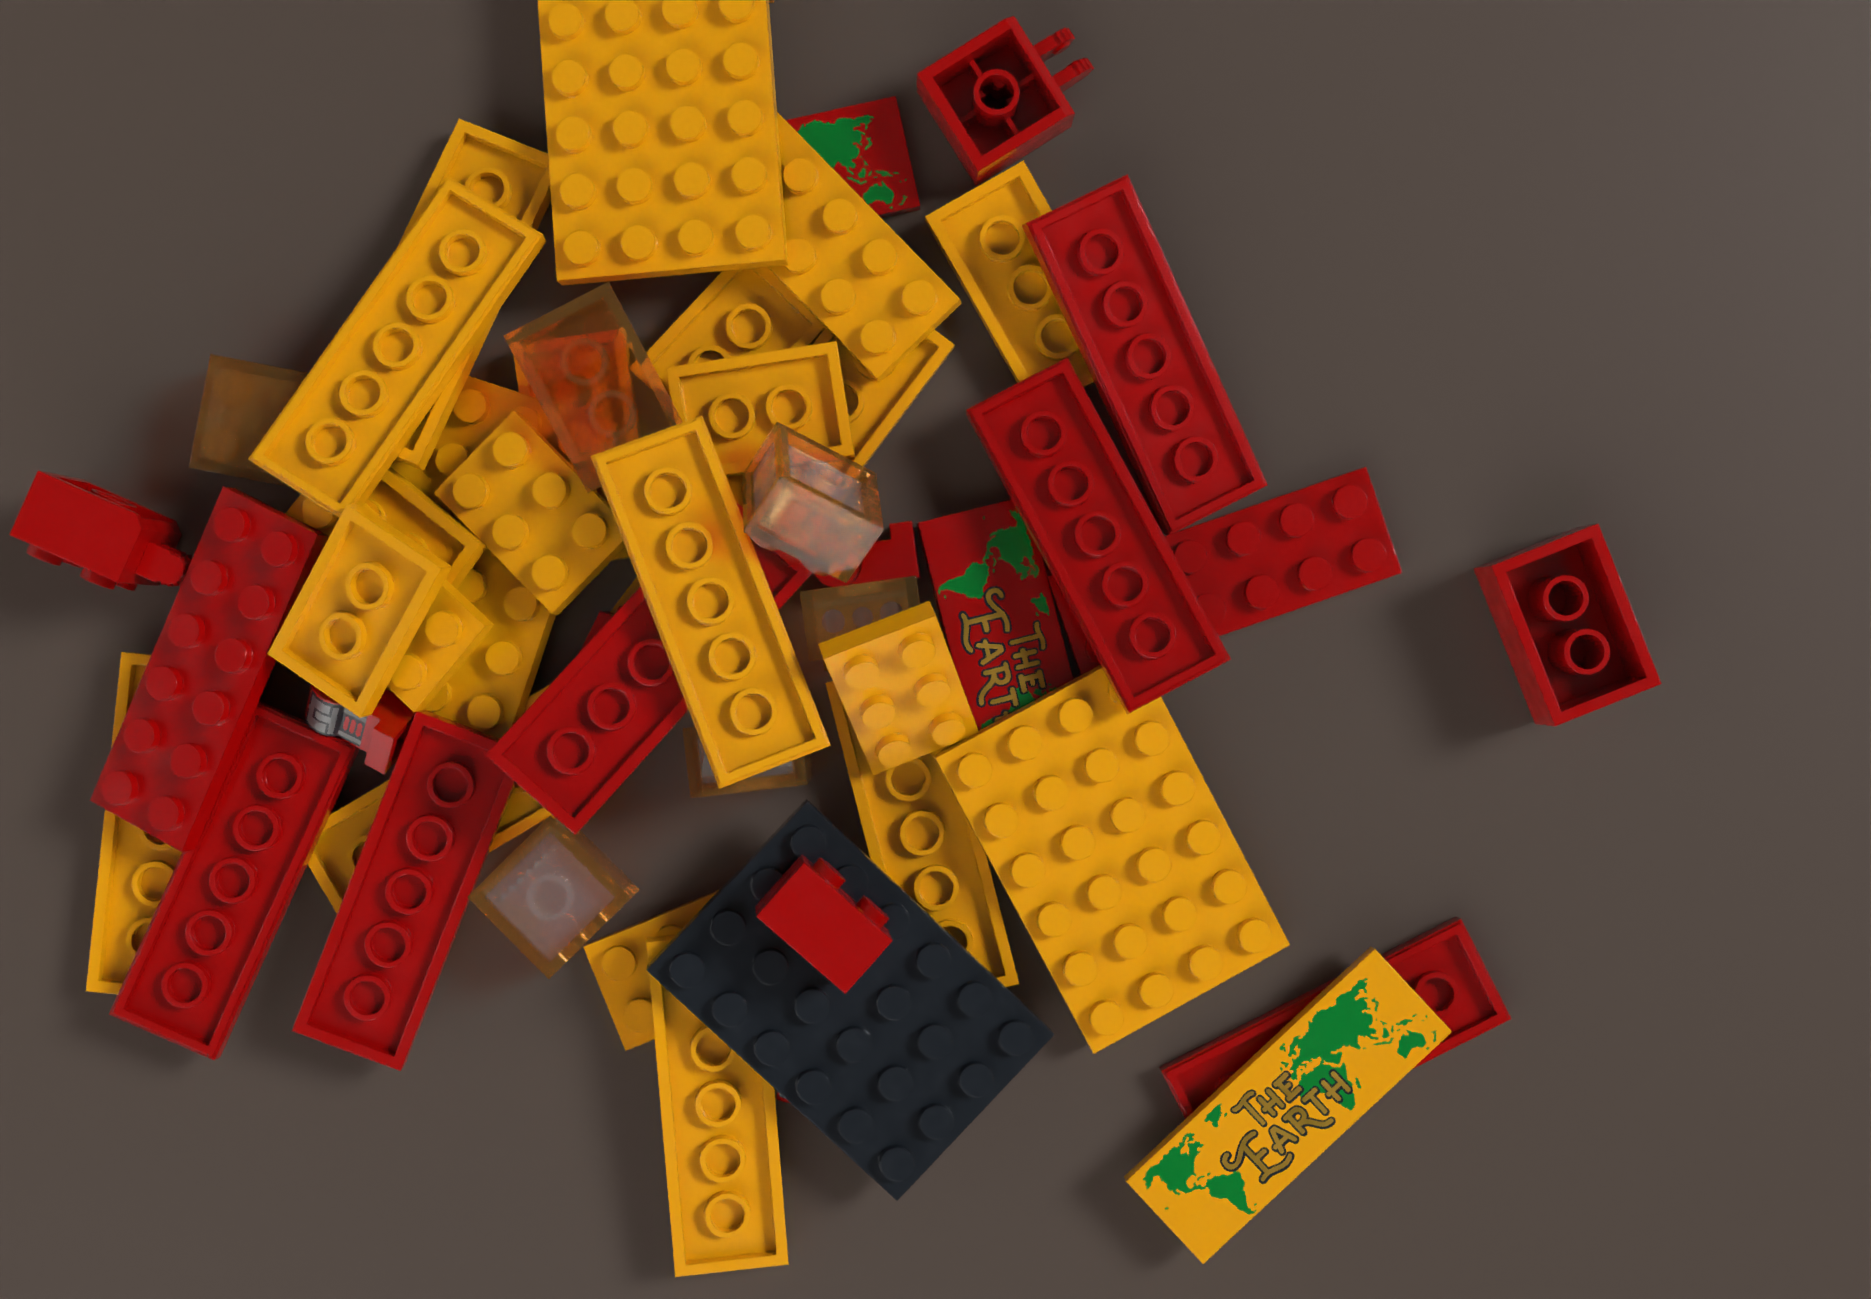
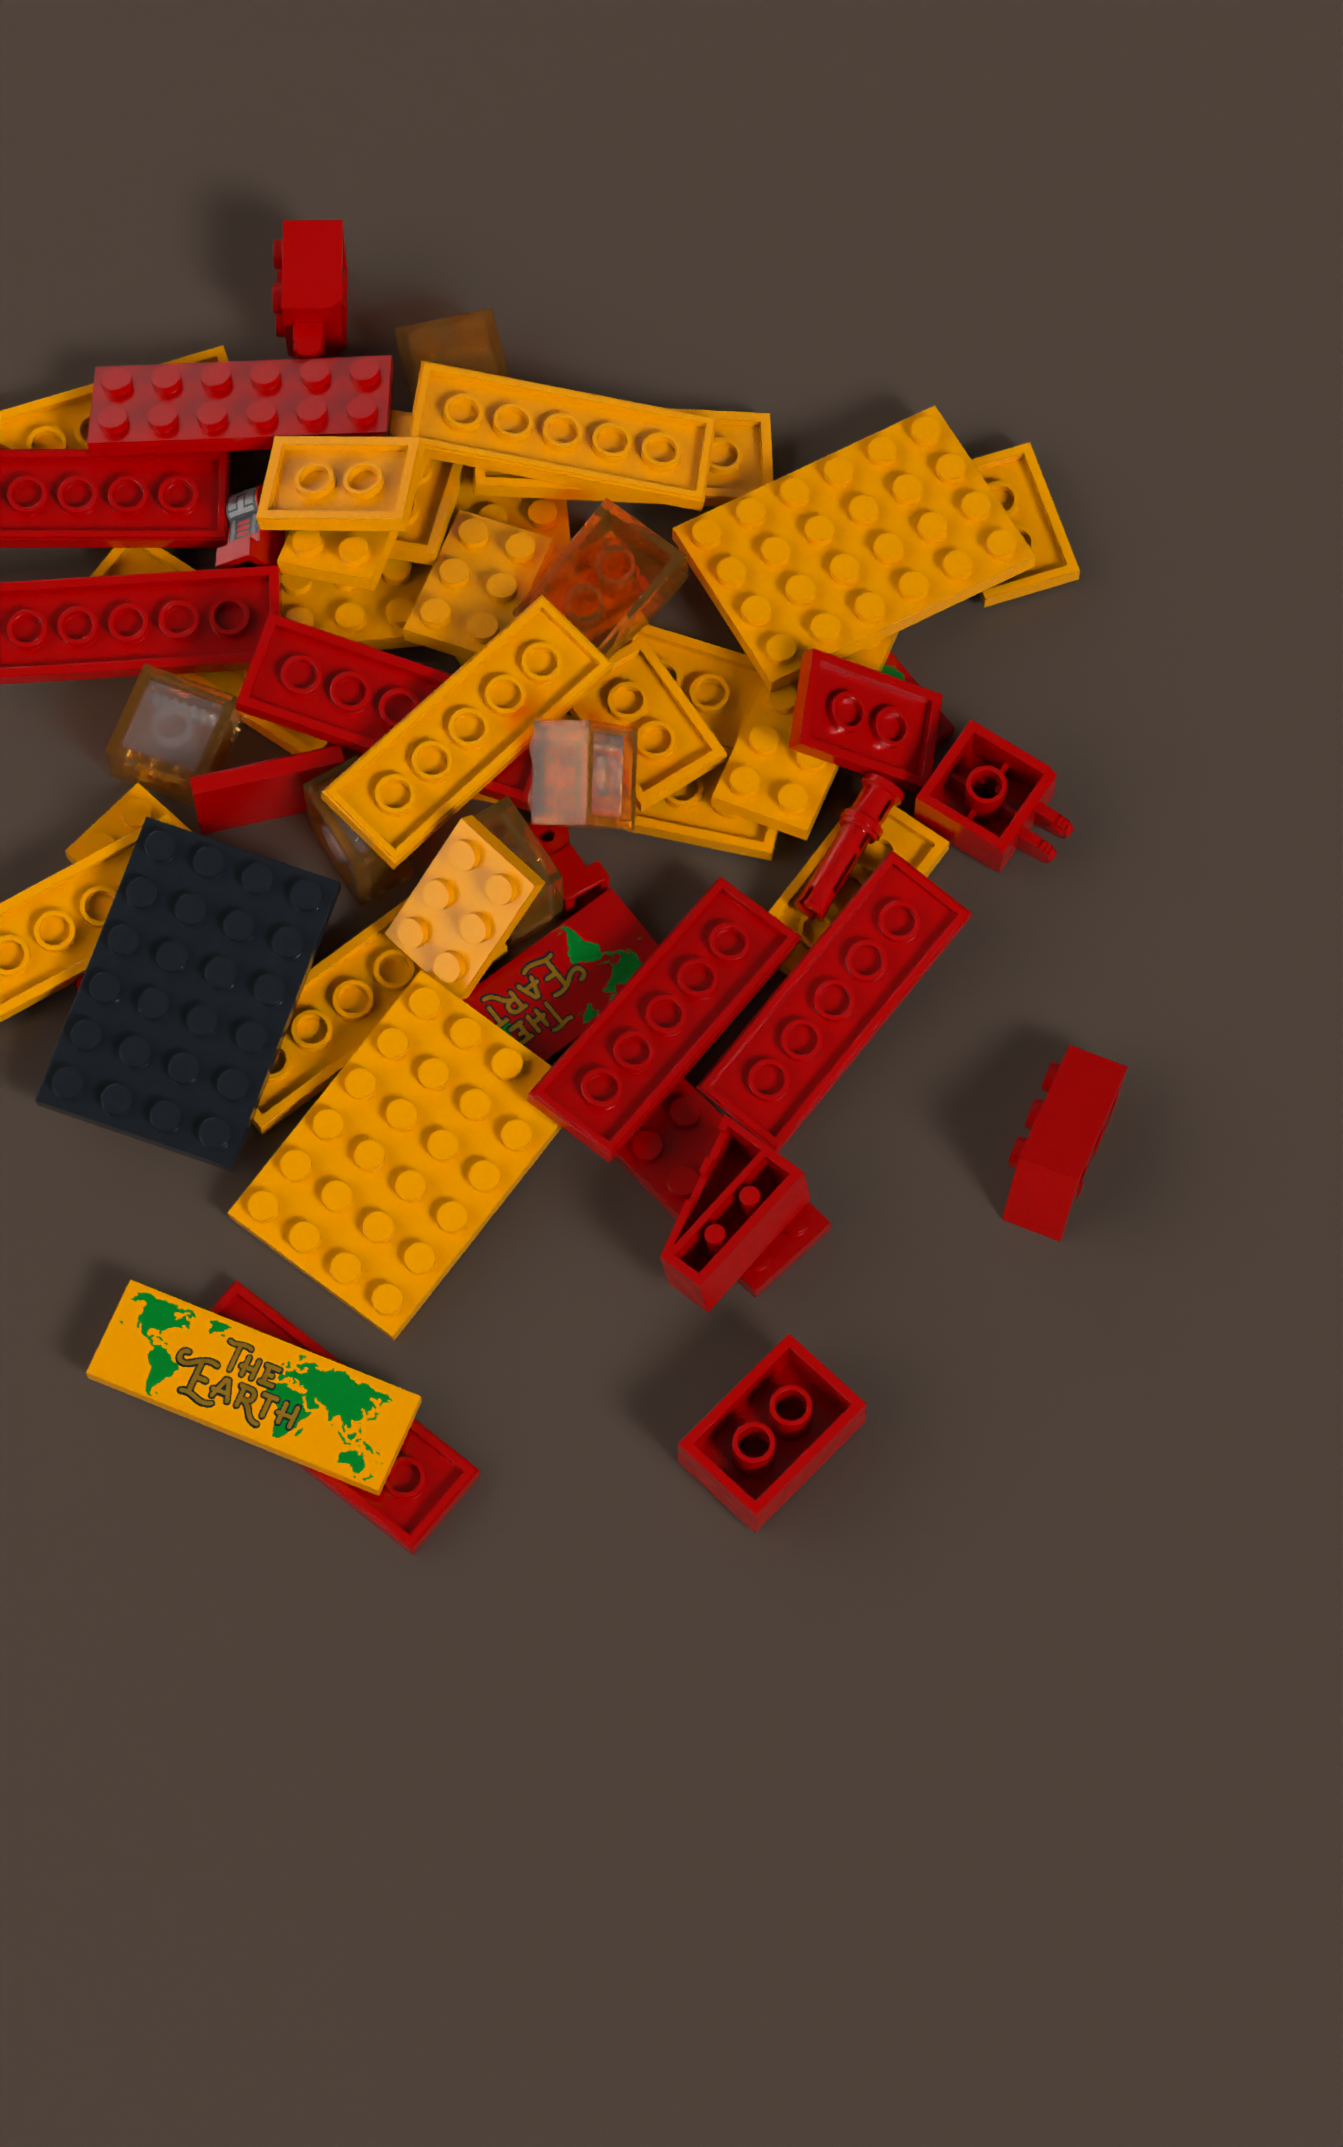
camera: 65 degrees right, 20 degrees down
red brick [755,854,893,994] -> none
none -> red tile [189,745,346,835]
none -> red wedge [660,1114,811,1313]
none -> red plate [788,648,943,793]
none -> red pin [794,773,904,922]
none -> red wedge [1002,1045,1128,1242]

